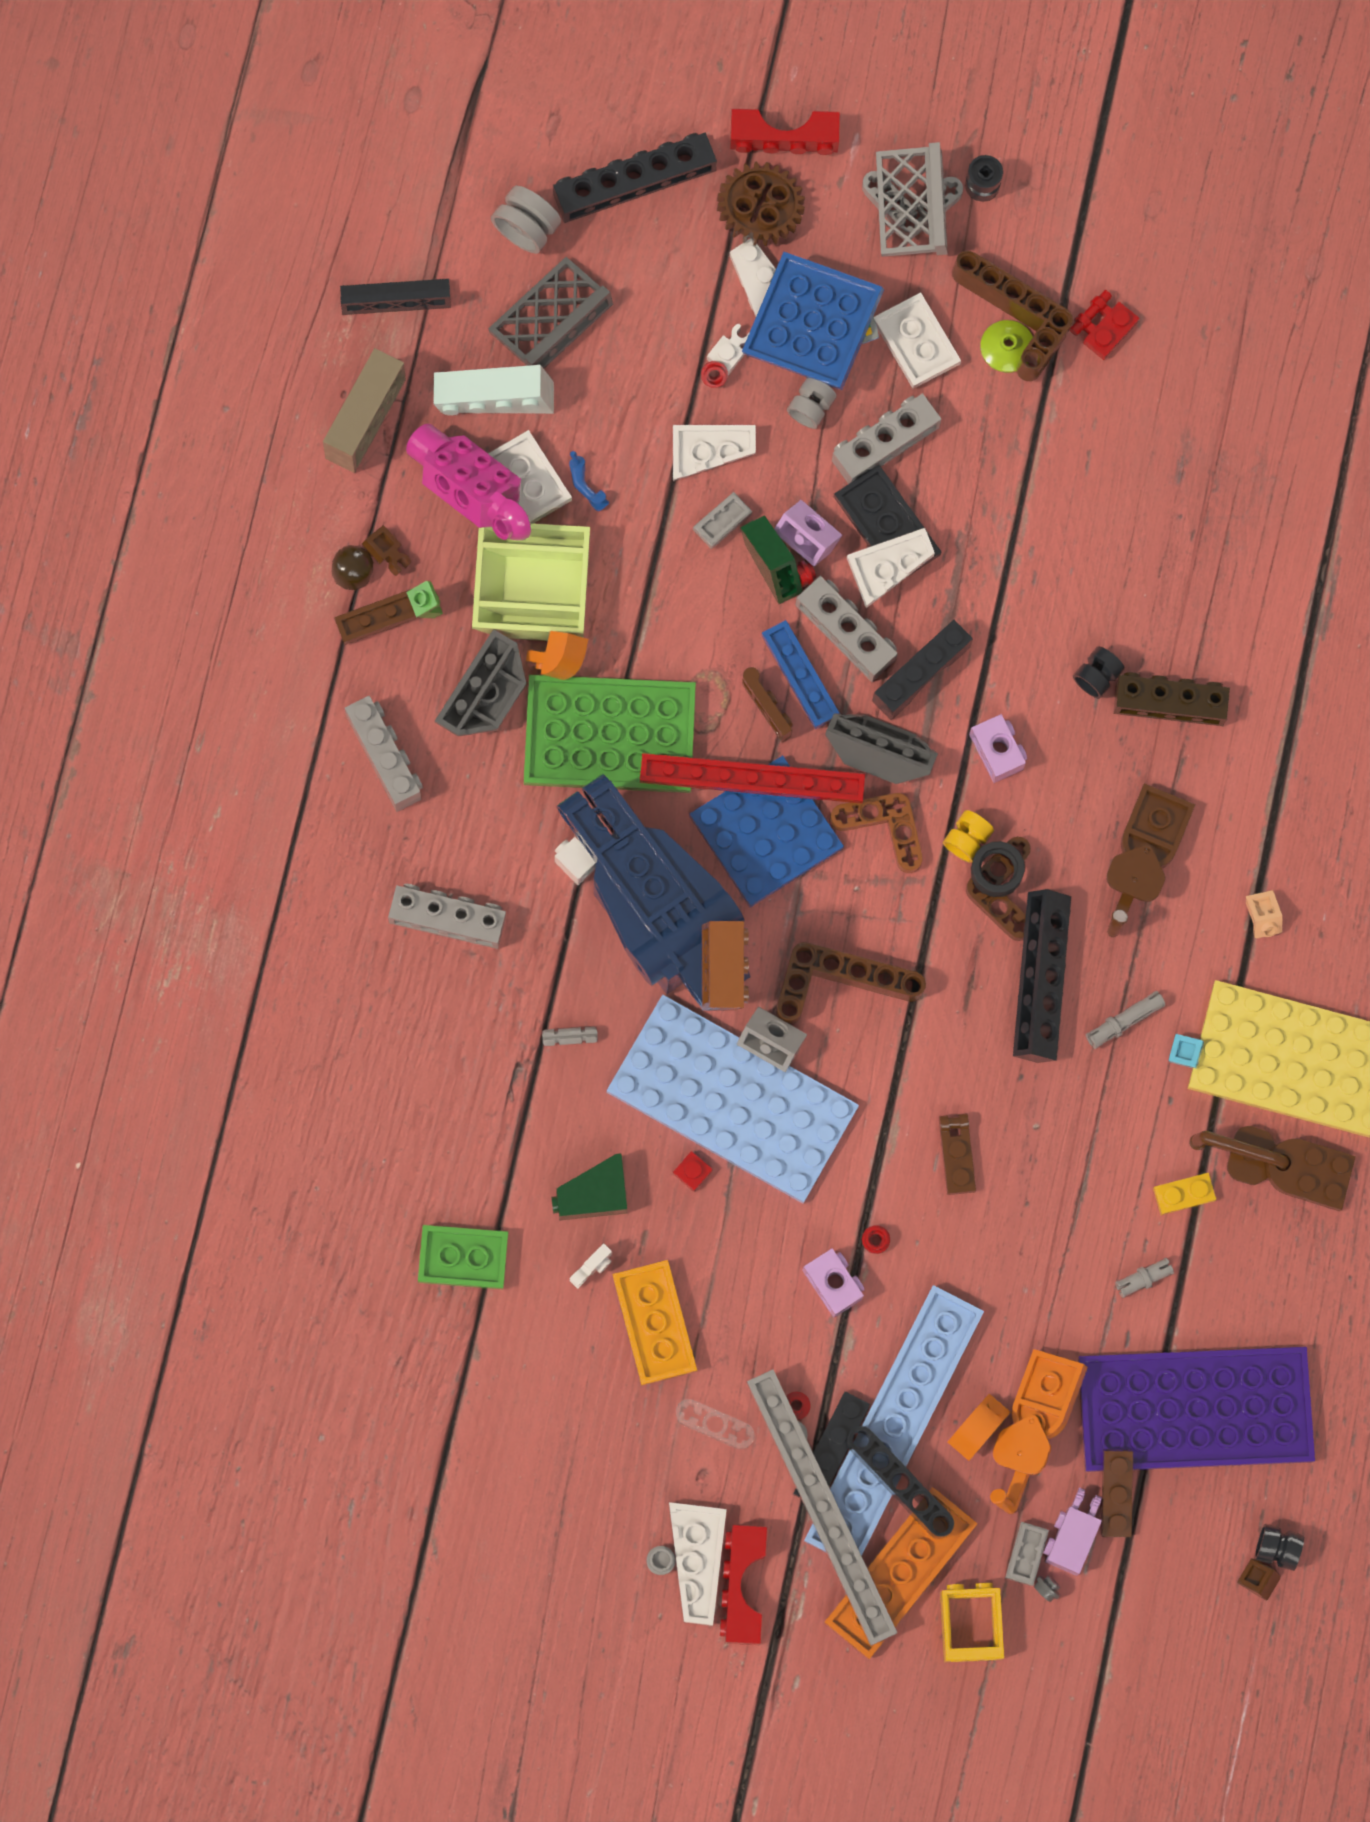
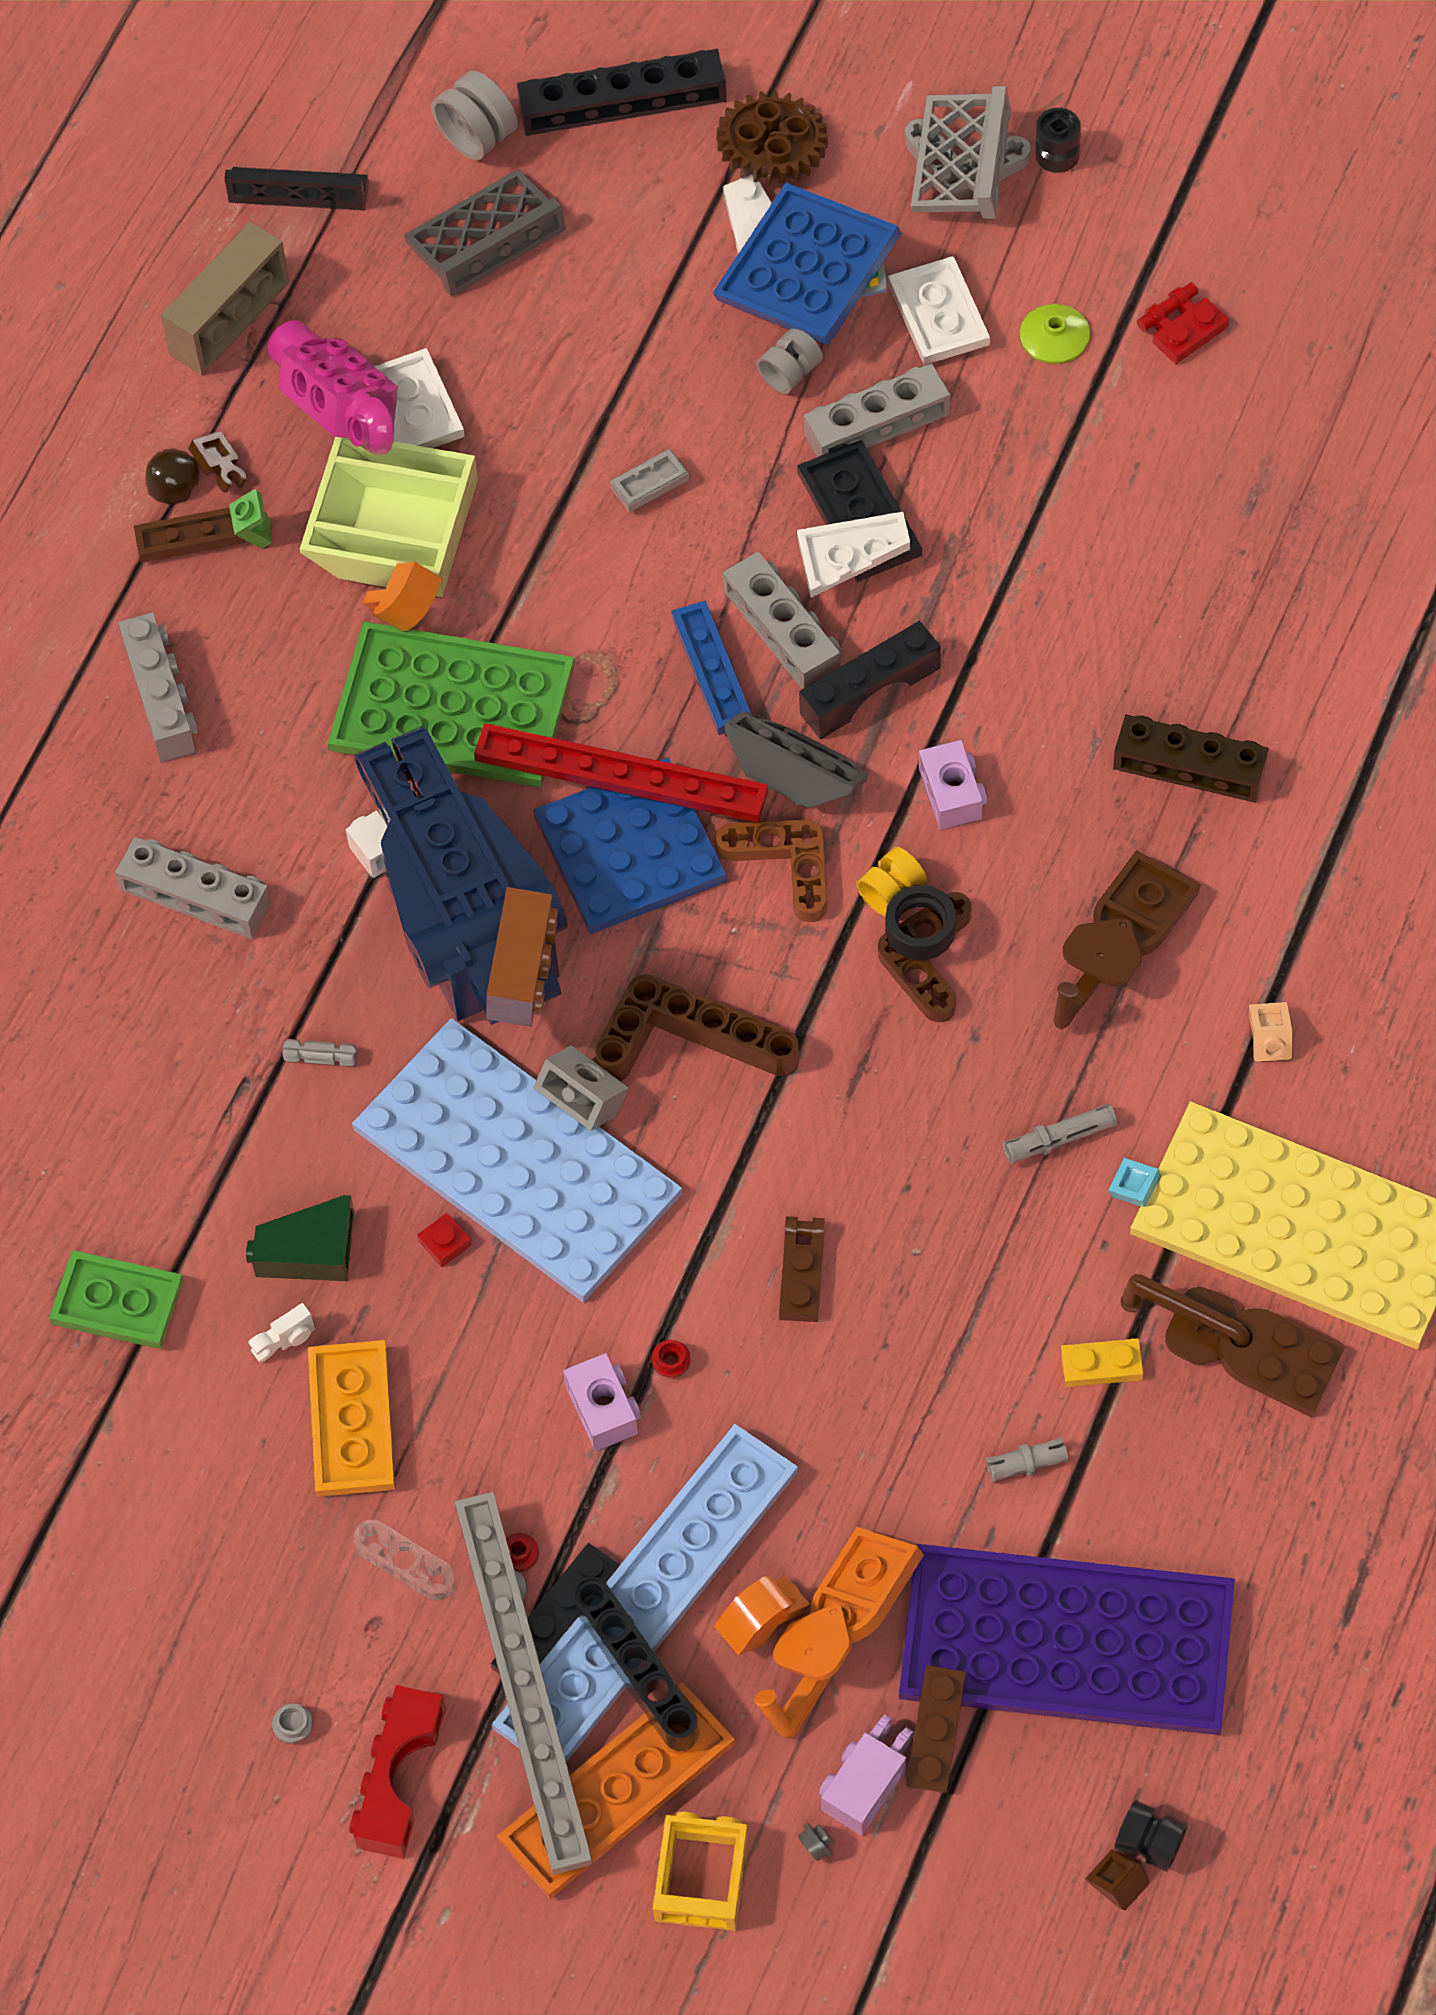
camera: 20 degrees right, 15 degrees down
light aqua wedge [434,365,554,415] -> none
dark grey wedge [435,629,526,737] -> none
blue piece [569,451,609,511] -> none
white wing [669,1502,726,1626] -> none
white wing [673,425,756,481] -> none
red plate [701,361,728,388] -> none
white plate [707,324,750,375] -> none
red arch [730,109,840,155] -> none
dark green slope [740,515,803,604] -> none
reddish brown plate [742,667,793,742] -> none
lavender brick [774,500,842,566] -> none
red plate [797,560,816,587] -> none
reddish brown beam [952,251,1073,382] -> none
light grey plate [1005,1522,1049,1586] -> none
black brick [1013,889,1072,1063] -> none
black wheel [1073,646,1125,699] -> none

